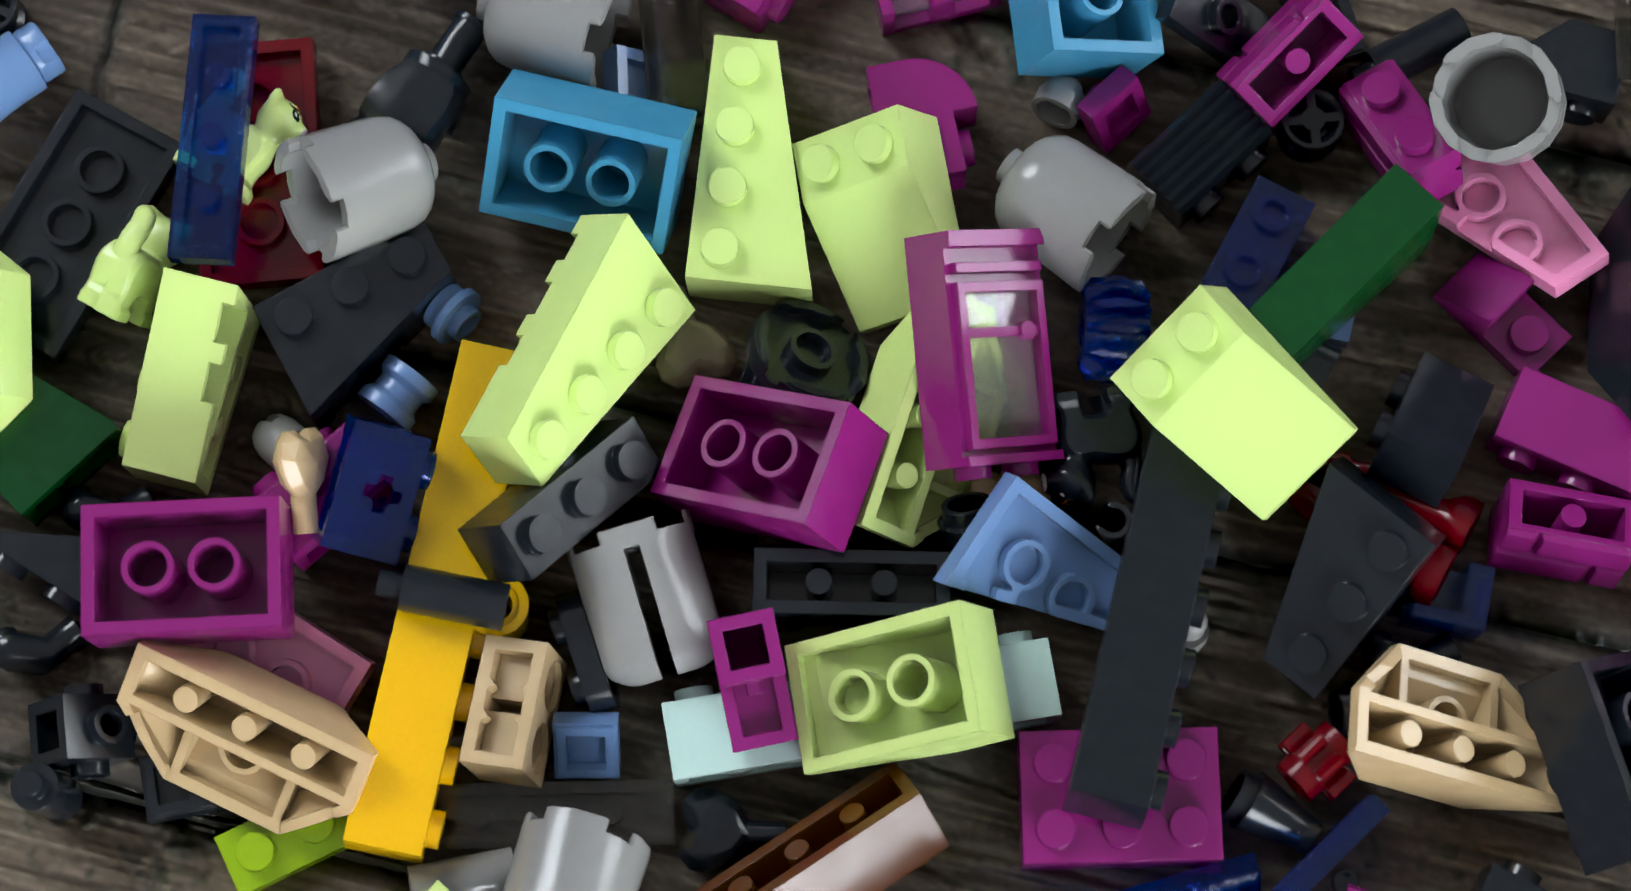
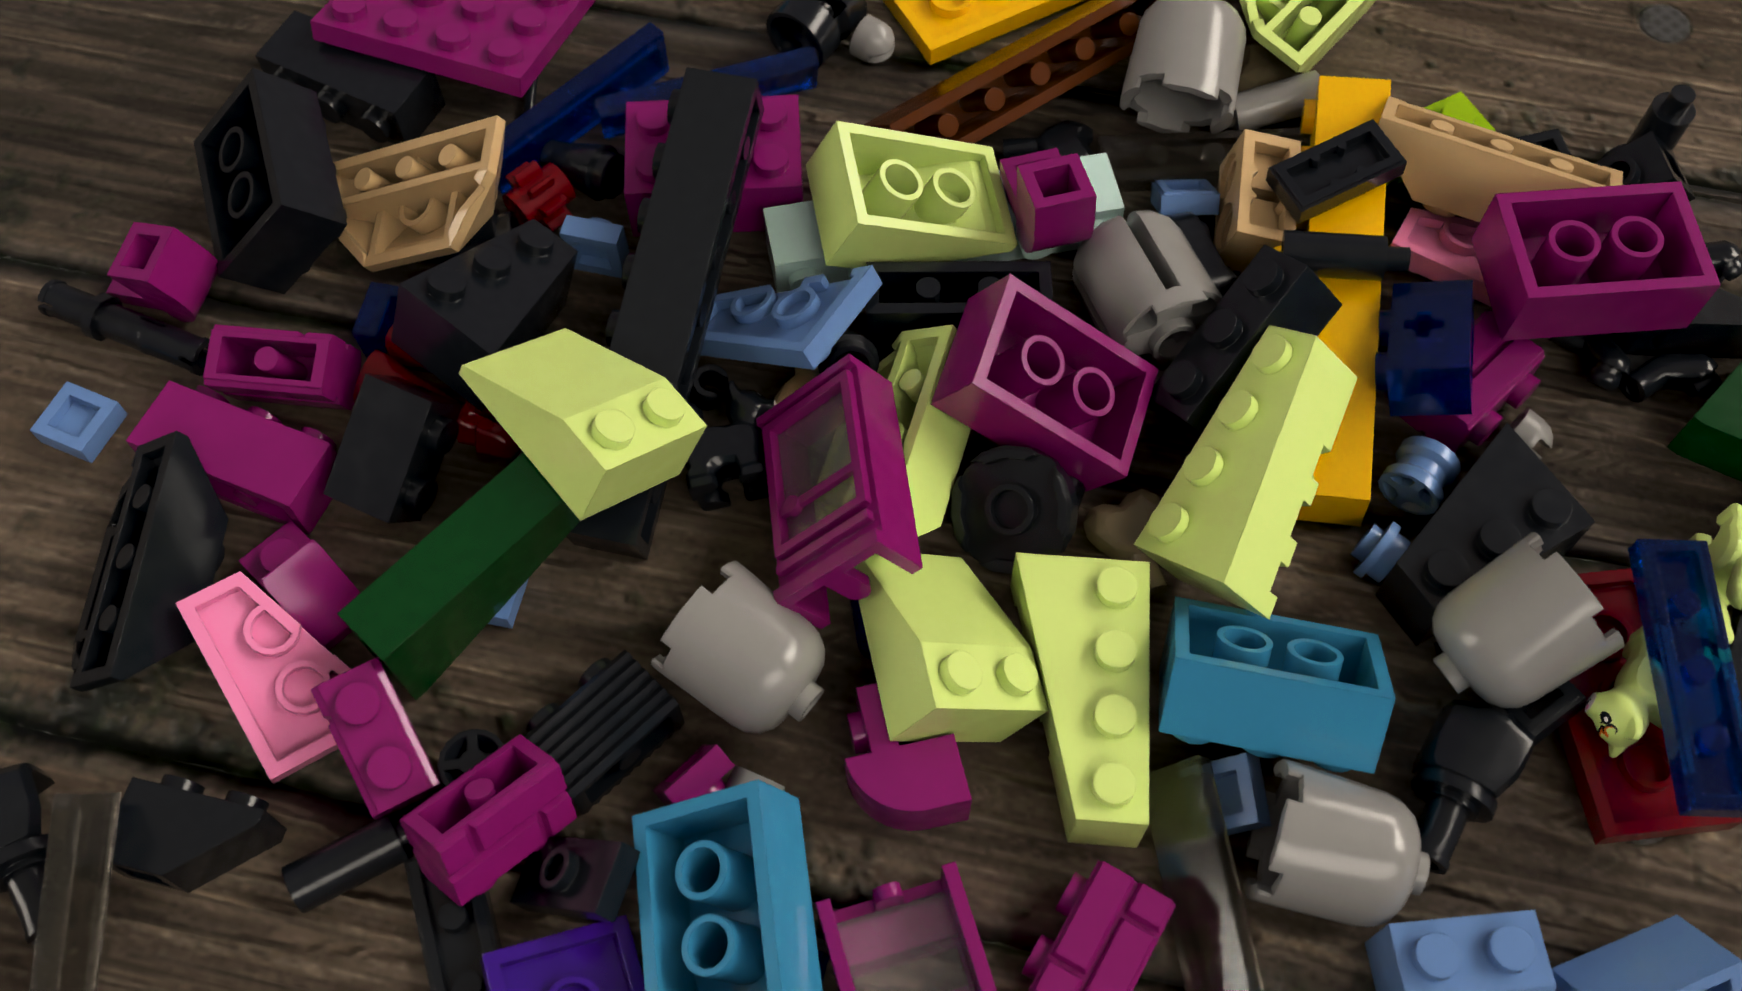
camera: 175 degrees right, 15 degrees down
yellowish green wedge [119,267,260,496] -> none
tan rock [272,427,329,534] -> none
clear blue gear [1076,275,1152,384] -> none
clear blue brick [1200,175,1316,309] -> none
light grey cylinder [1429,32,1567,166] -> none
none -> medium blue plate [559,215,630,278]
none -> black plate [1266,119,1407,224]

